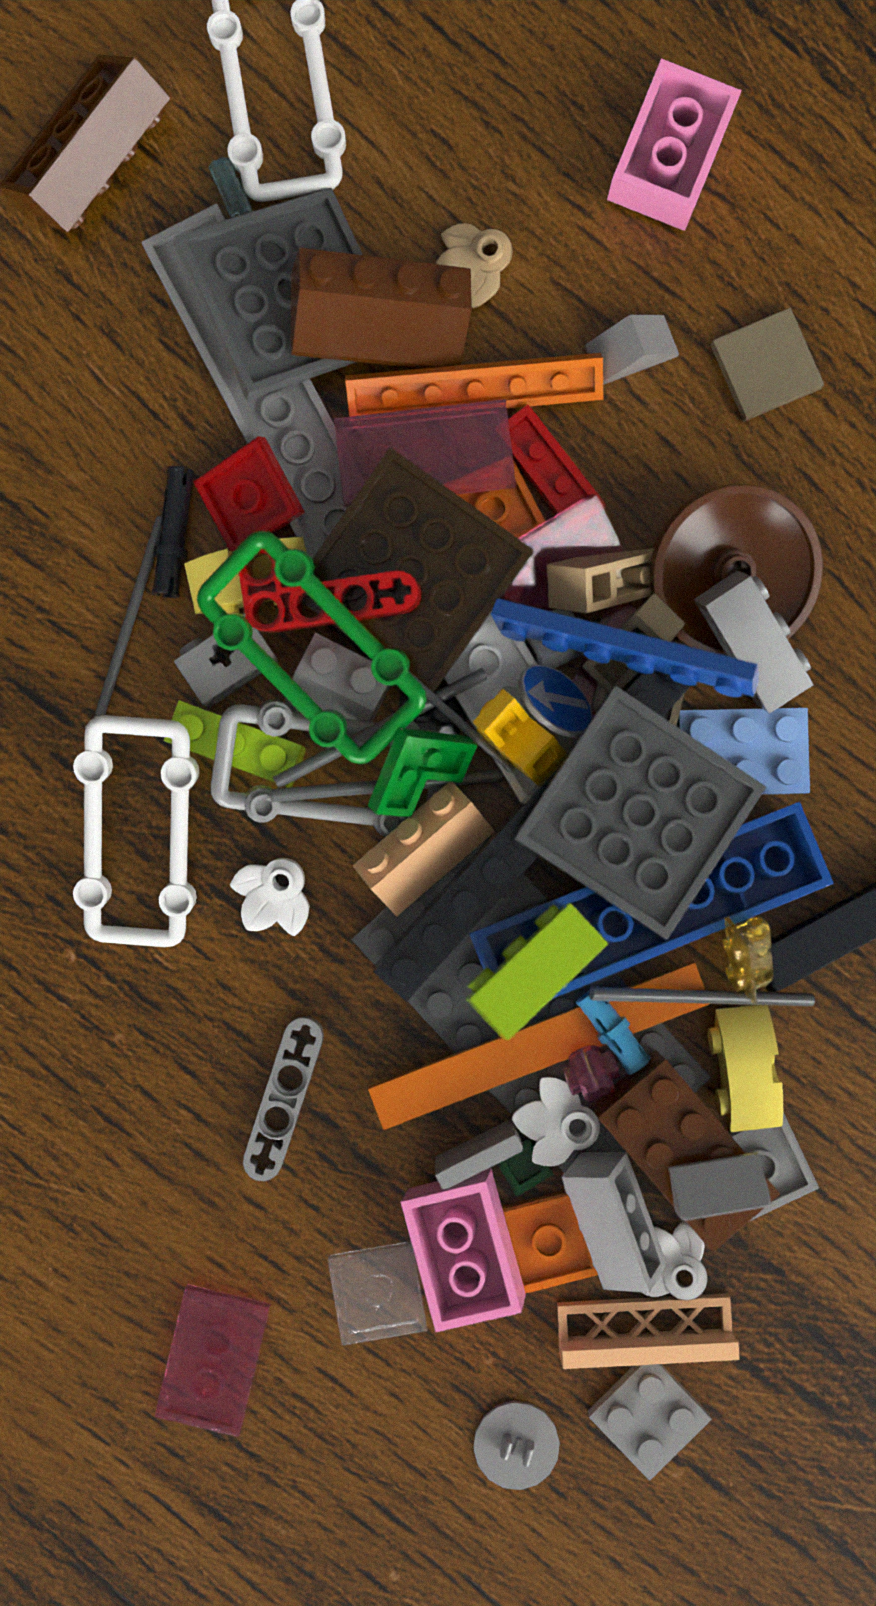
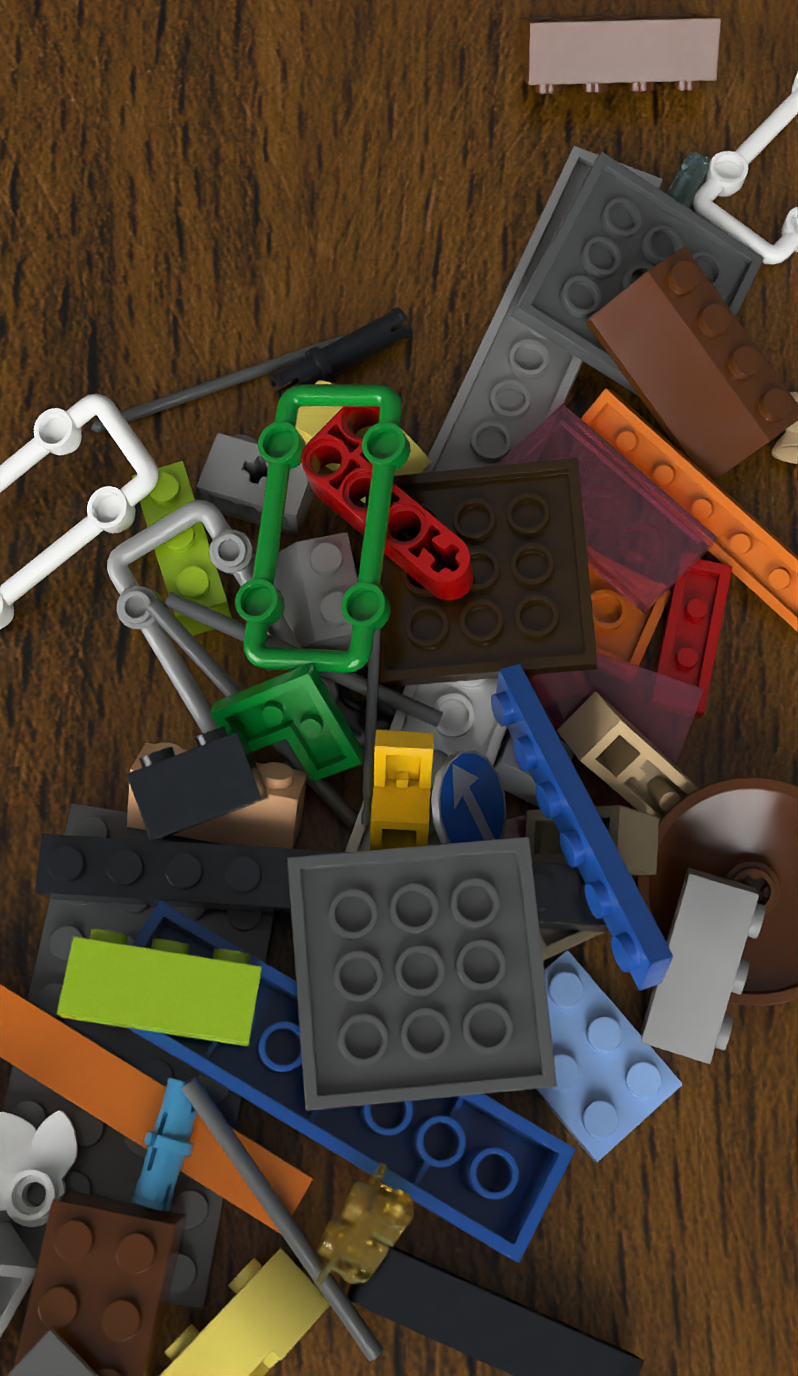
camera: 55 degrees right, 15 degrees down
red tile [193,436,305,551] -> none
white plate [230,858,310,936] -> none
clear pink gear [563,1045,620,1101] -> none
none -> black brick [126,726,269,841]

